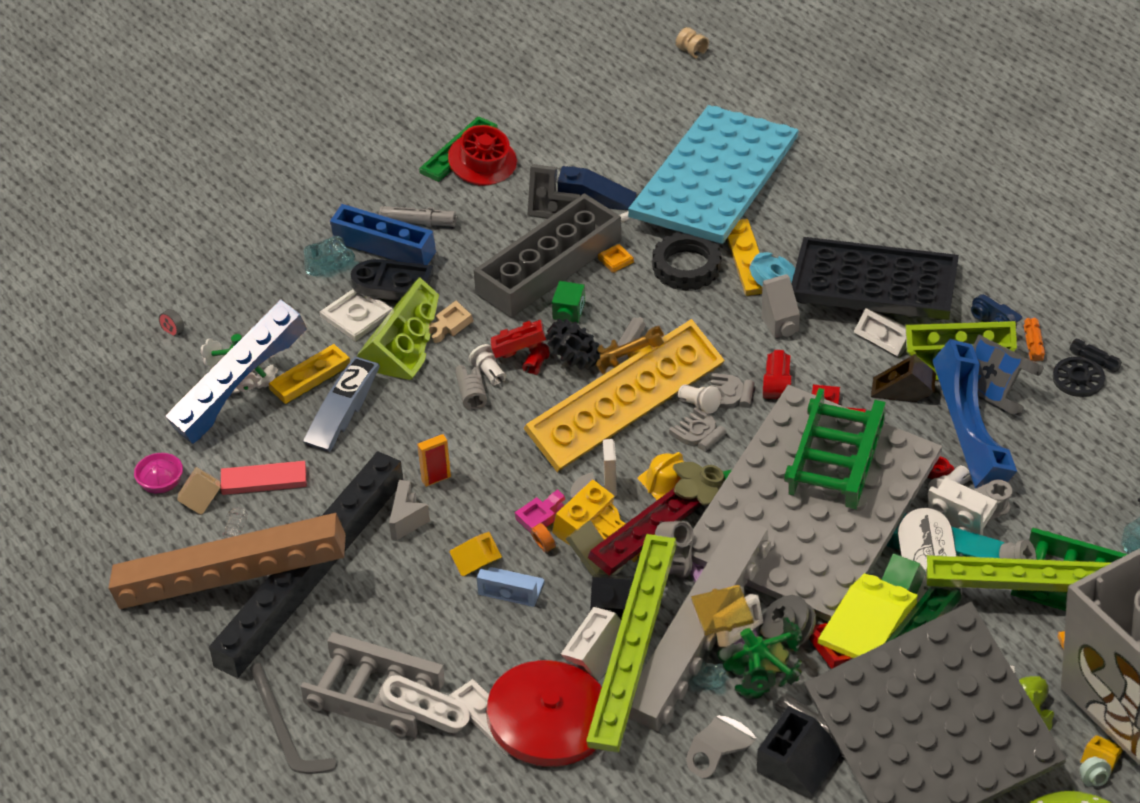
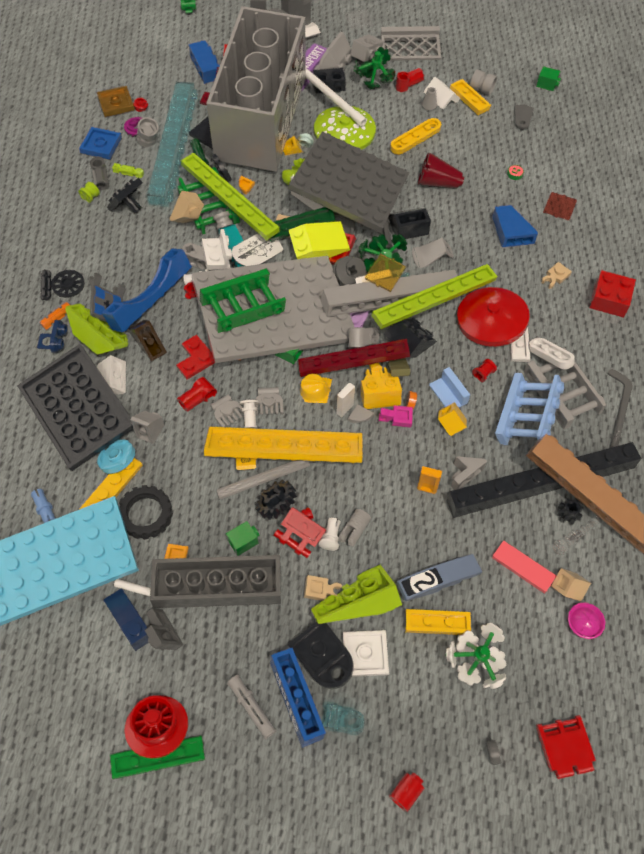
camera: 140 degrees left, 15 degrees up
arch [166,299,307,444] -> none
white panel [561,607,621,681] -> none
pearl gold bar [596,326,664,374] -> none
olive plate [673,462,725,505] -> none
green brick [881,554,926,594] -> none
none -> medium blue pin [31,489,56,523]
none -> tan slope [170,191,204,223]
none -> red brick [389,772,425,812]
none -> red bush [472,358,497,382]
none -> light blue fence [495,373,564,445]
none -> red plate [536,715,596,779]

